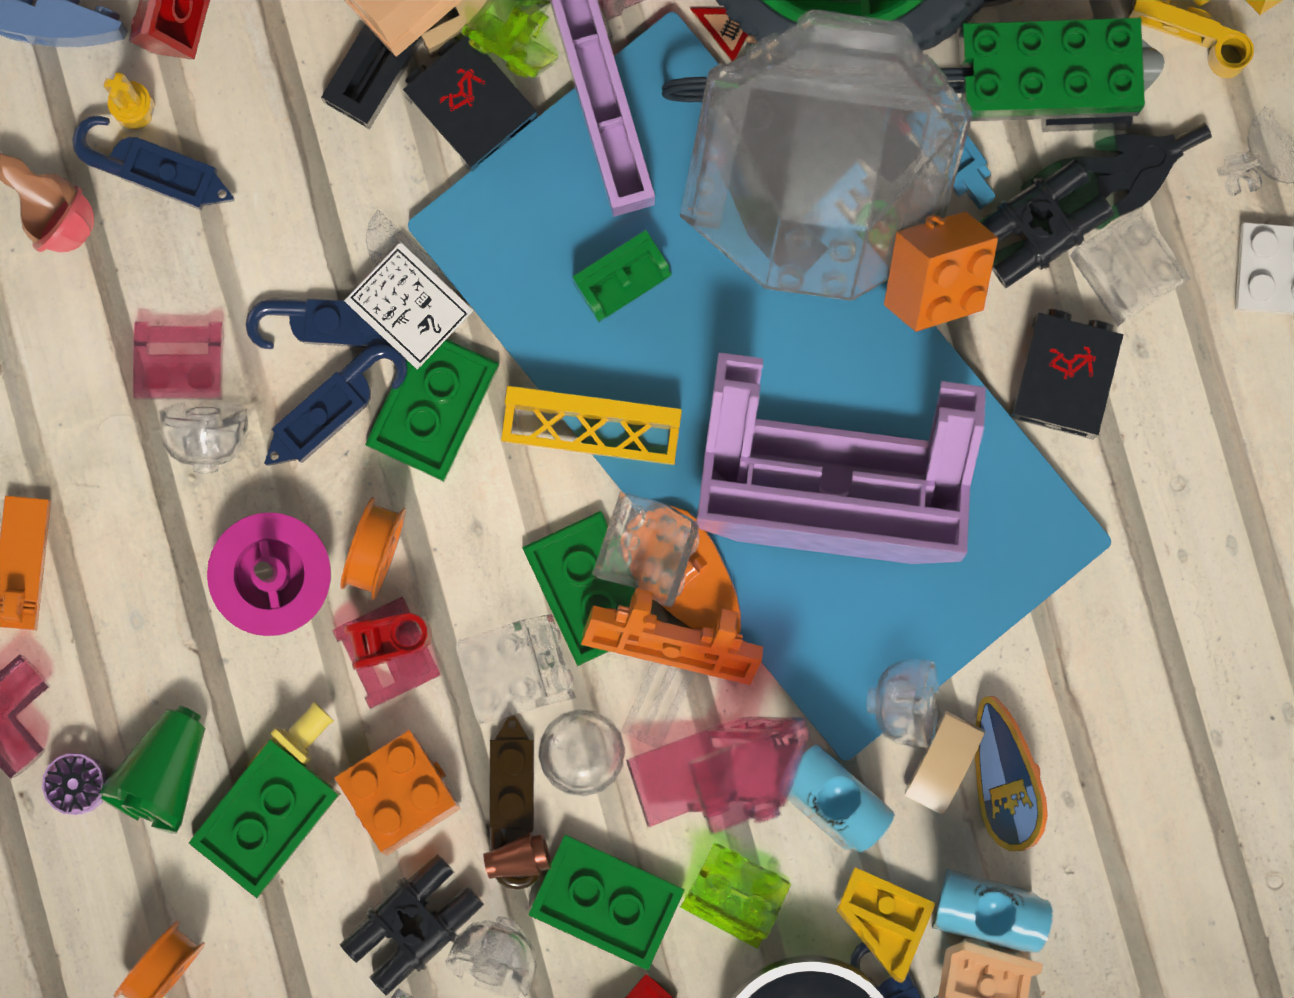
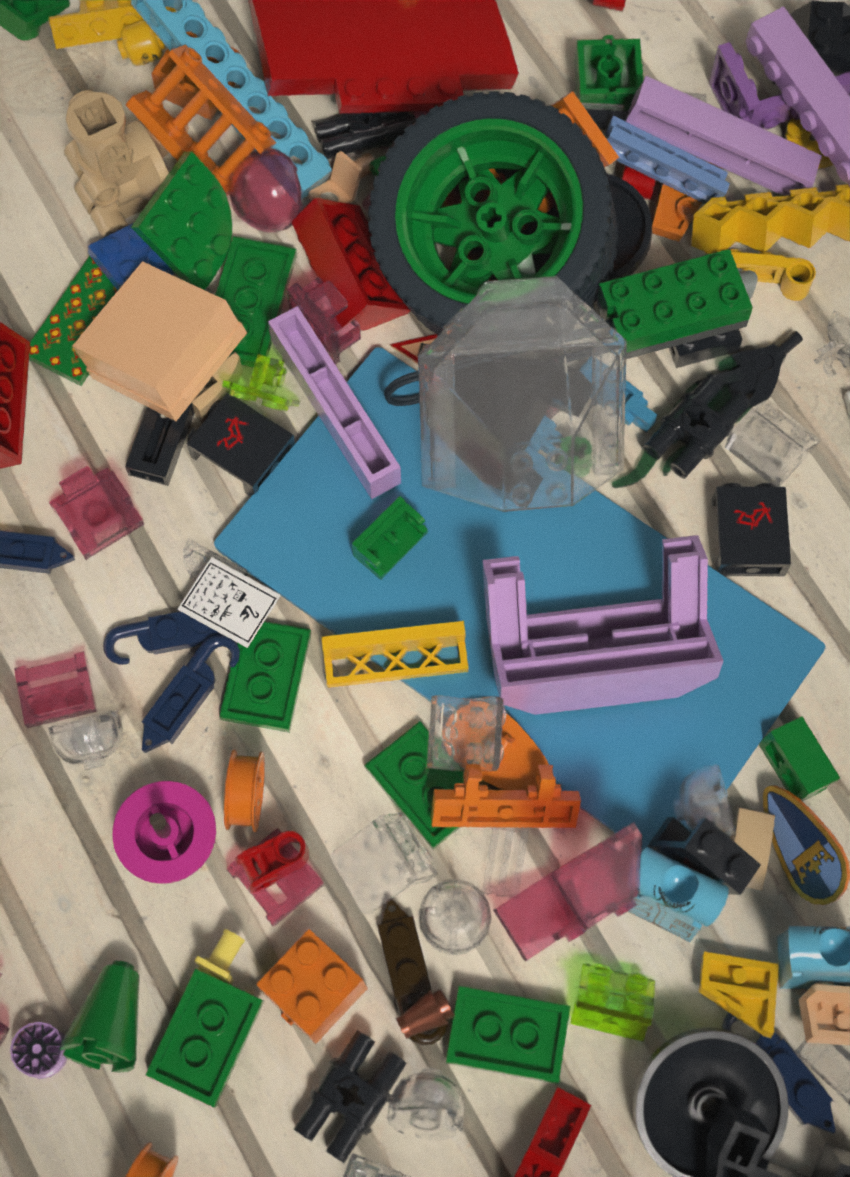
camera: 10 degrees left, 15 degrees down
orange brick [884,211,998,332] -> none
none -> clear pink panel [49,466,145,560]
none -> black panel [648,817,761,895]
none -> green hinge [759,716,840,801]

